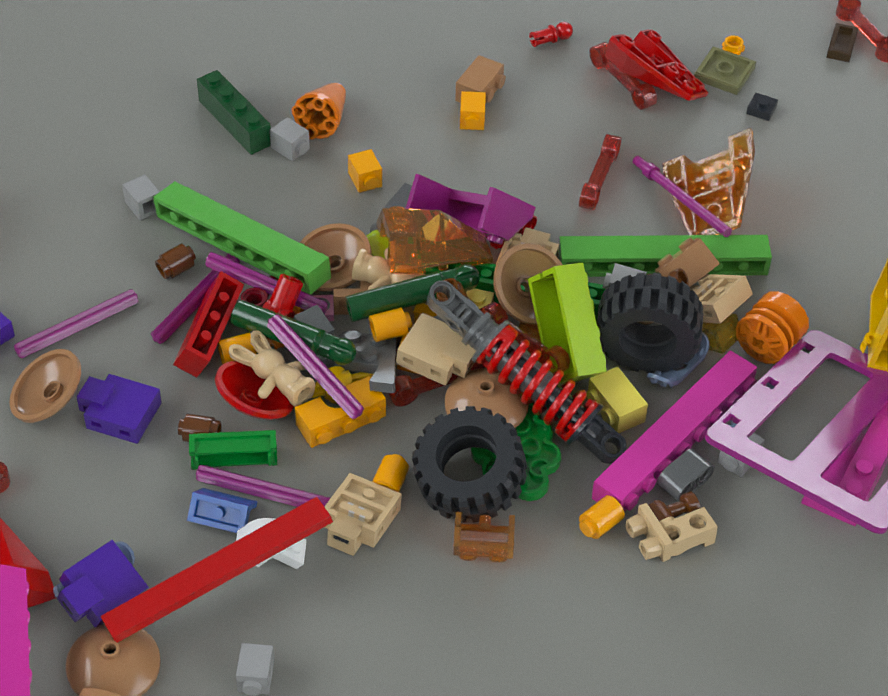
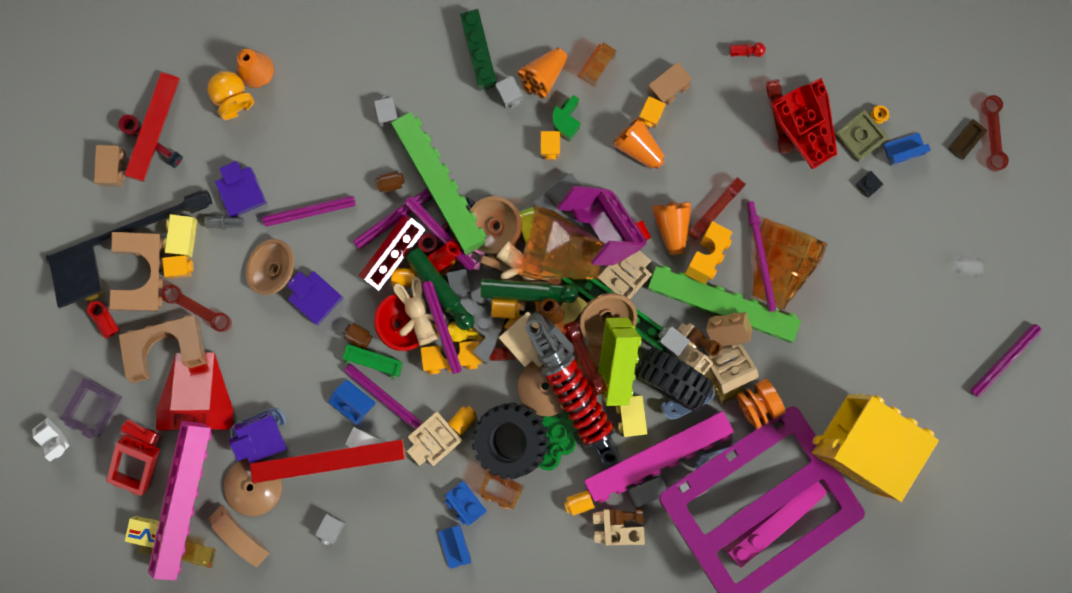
camera: 25 degrees right, 35 degrees up
none -> blue panel [438,524,472,569]
none -> blue bracket [444,481,487,526]
none -> green brick [553,95,581,142]
none -> clear orange window [578,42,617,87]
none -> orange cone [612,117,665,169]
none -> orange cone [652,202,691,255]
none -> light orange arch [685,221,732,285]
none -> blue panel [884,133,931,166]

